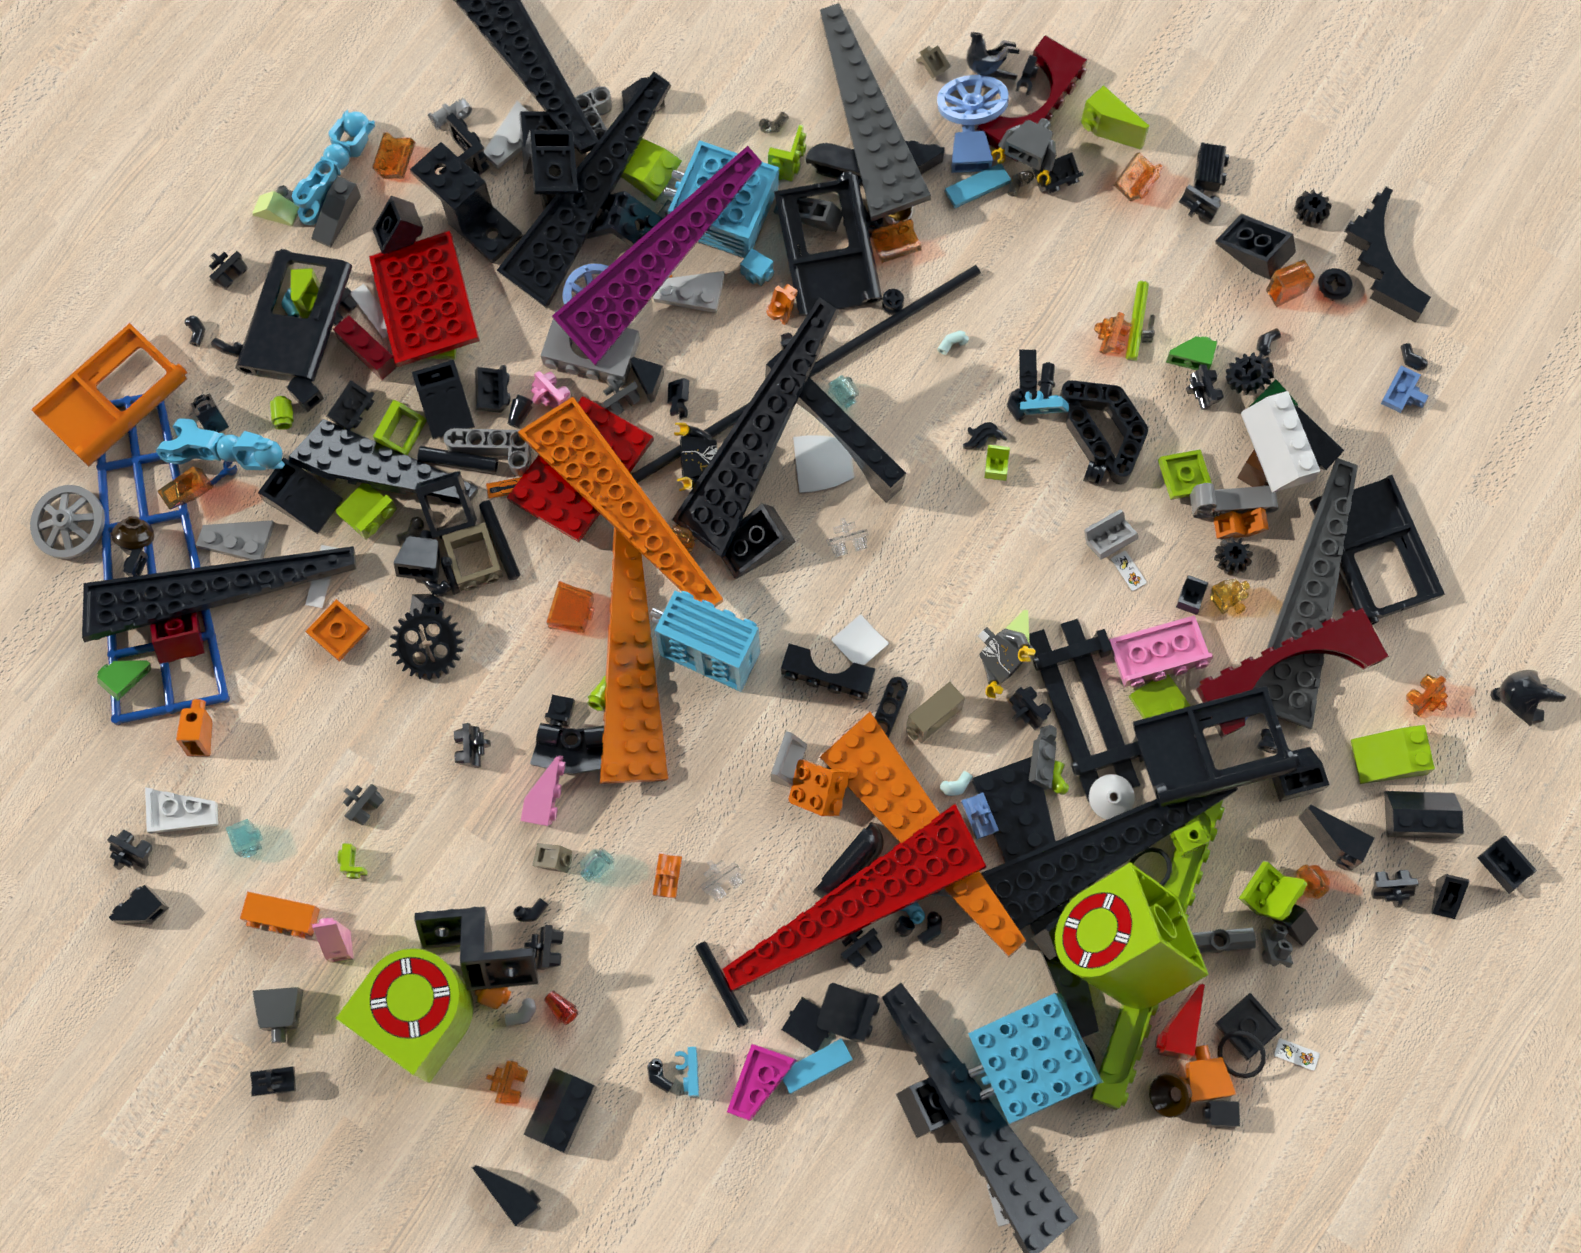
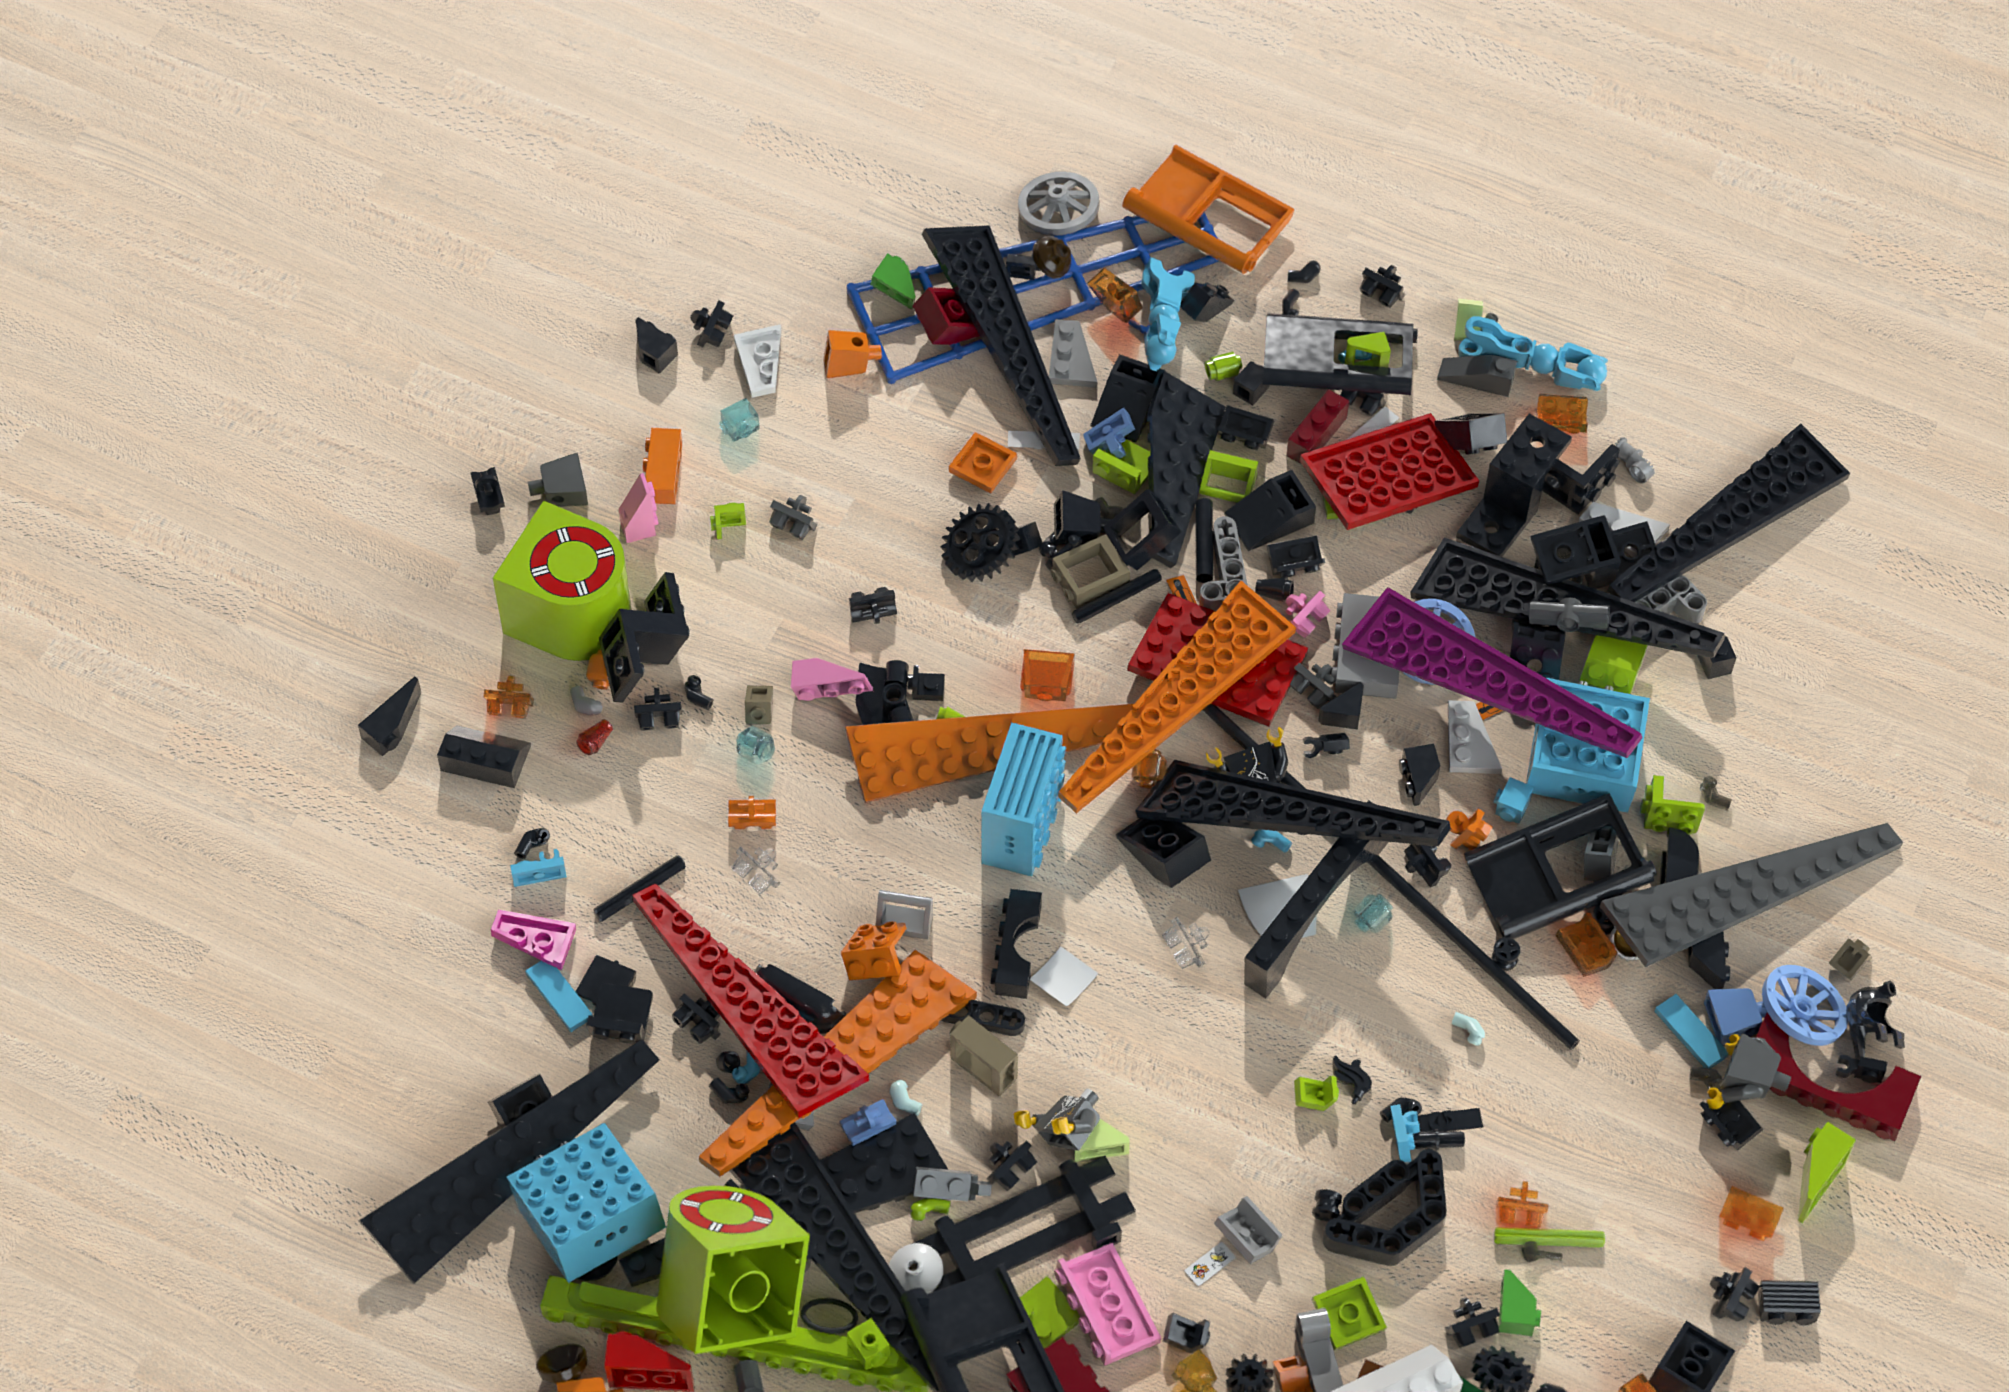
camera: 80 degrees right, 15 degrees down
none -> medium blue hinge [1083,408,1135,459]
none -> black slope [1399,744,1440,806]
none -> dark grey piece [1529,598,1610,632]

